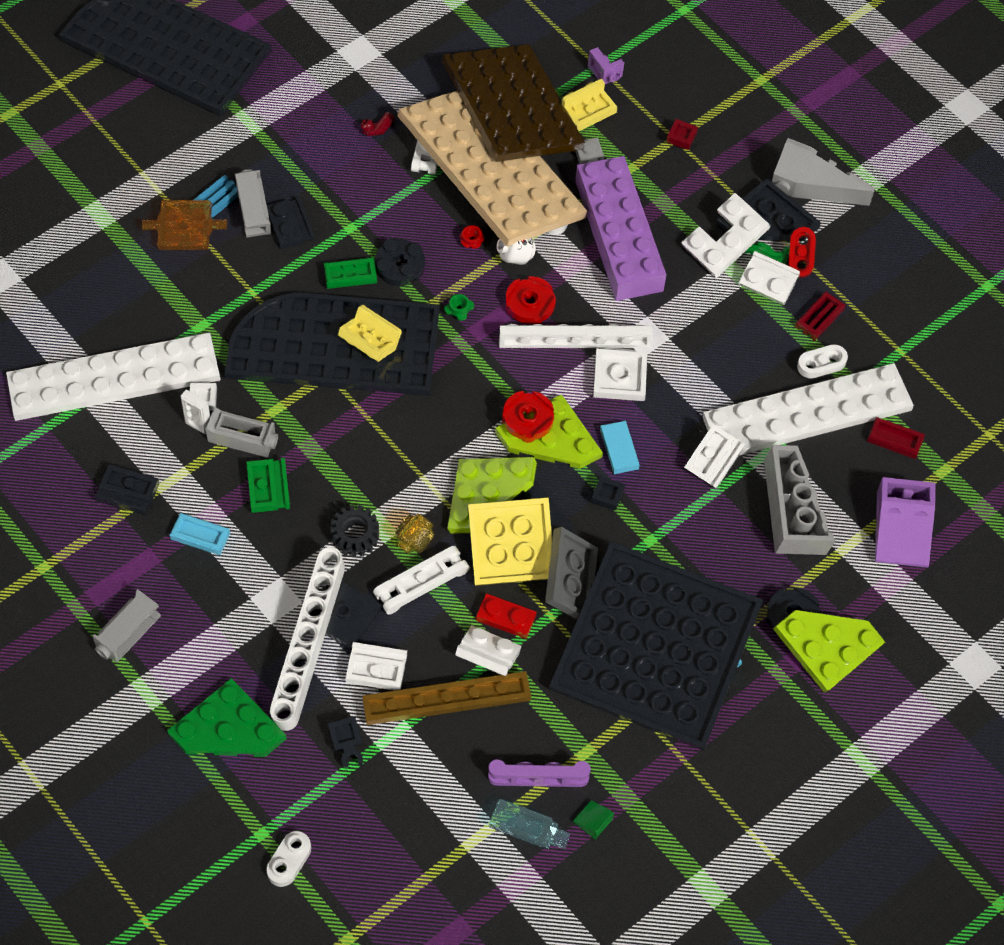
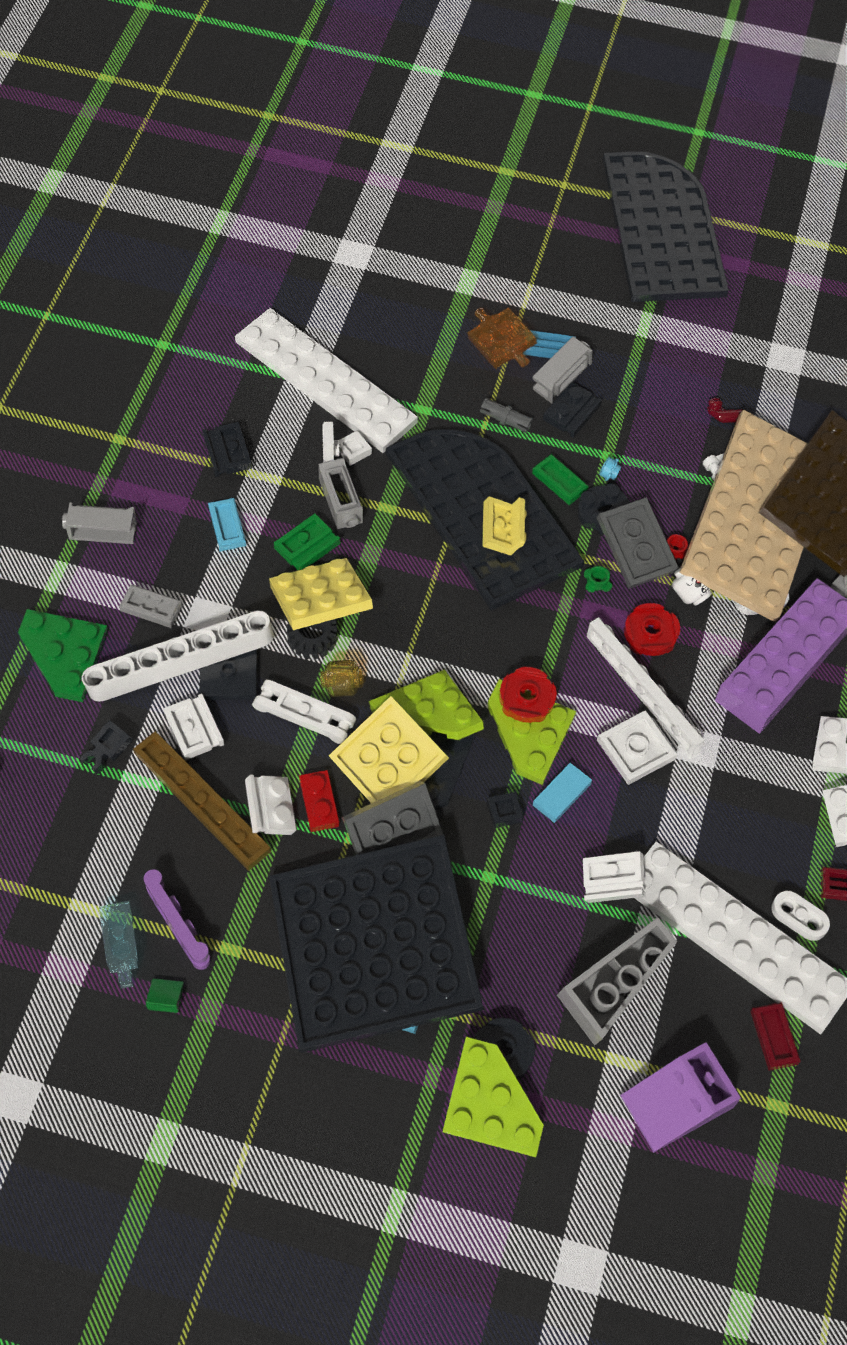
camera: 55 degrees right, 0 degrees up
none -> light grey plate [119,584,182,628]
none -> light yellow plate [269,558,373,630]
none -> dark grey pin [480,398,533,433]
none -> dark grey plate [597,497,679,589]
none -> medium azure plate [599,457,621,481]

